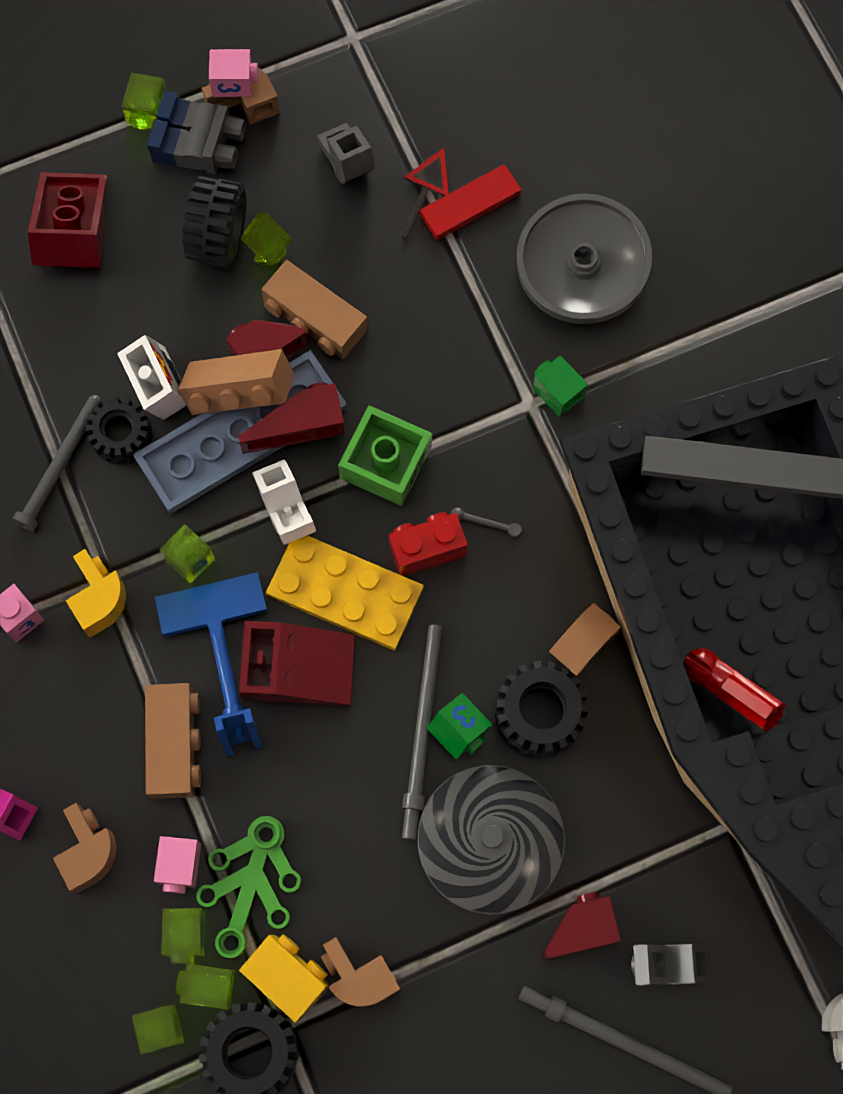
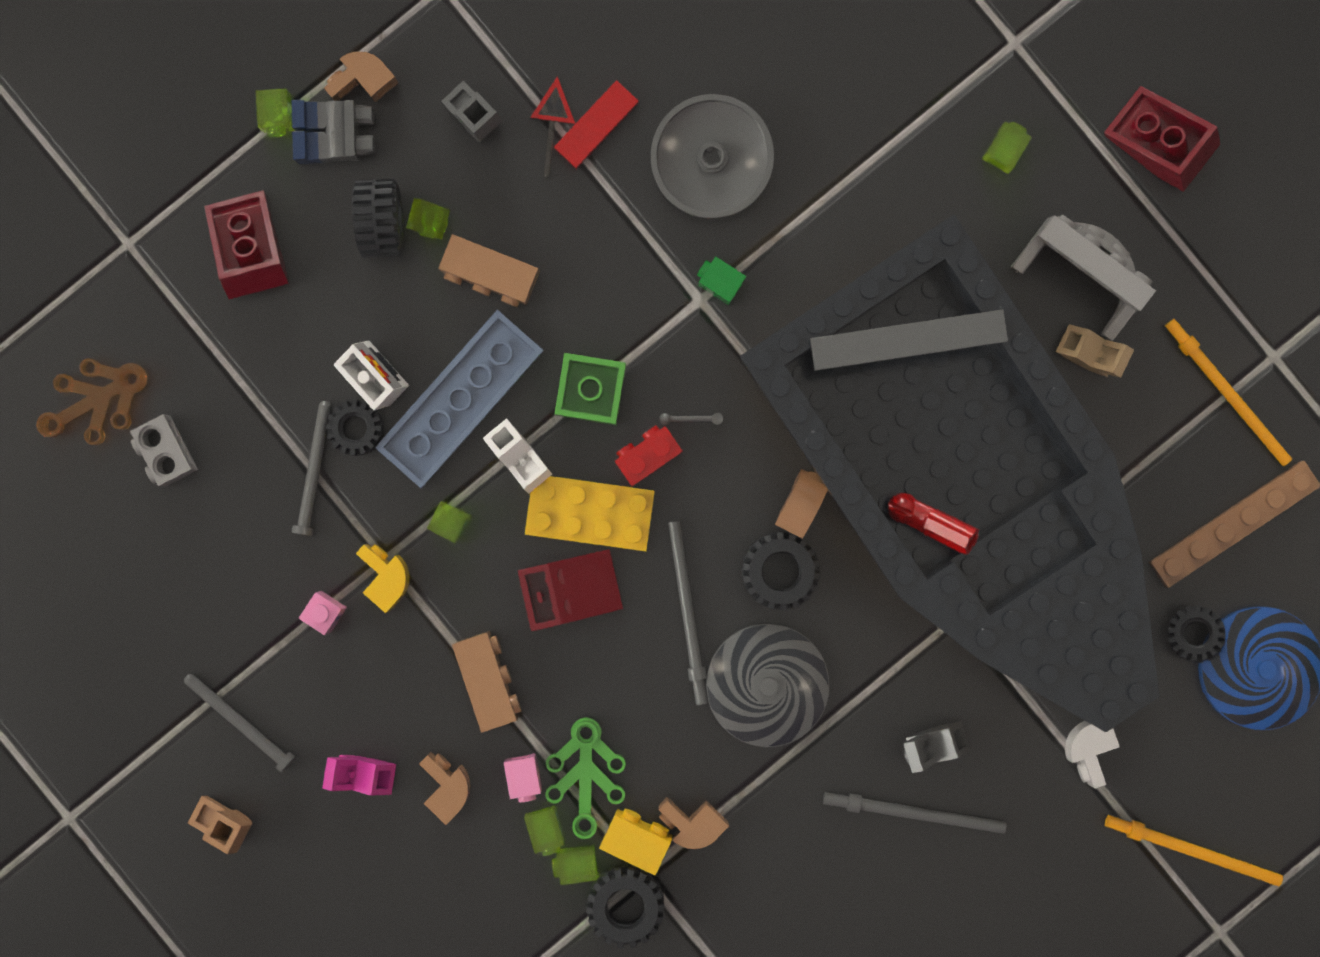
camera: 15 degrees left, 15 degrees up
clear neon green brick [132,1005,184,1054] -> none
blue piece [155,572,267,757] -> none
medium nougat brick [178,349,295,415] -> none
bright pink brick [209,49,258,97] -> none
dark red slope [226,320,308,359] -> none
dark red slope [238,382,345,454] -> none
green brick [427,693,492,760] -> none
dark red slope [543,892,621,960] -> none

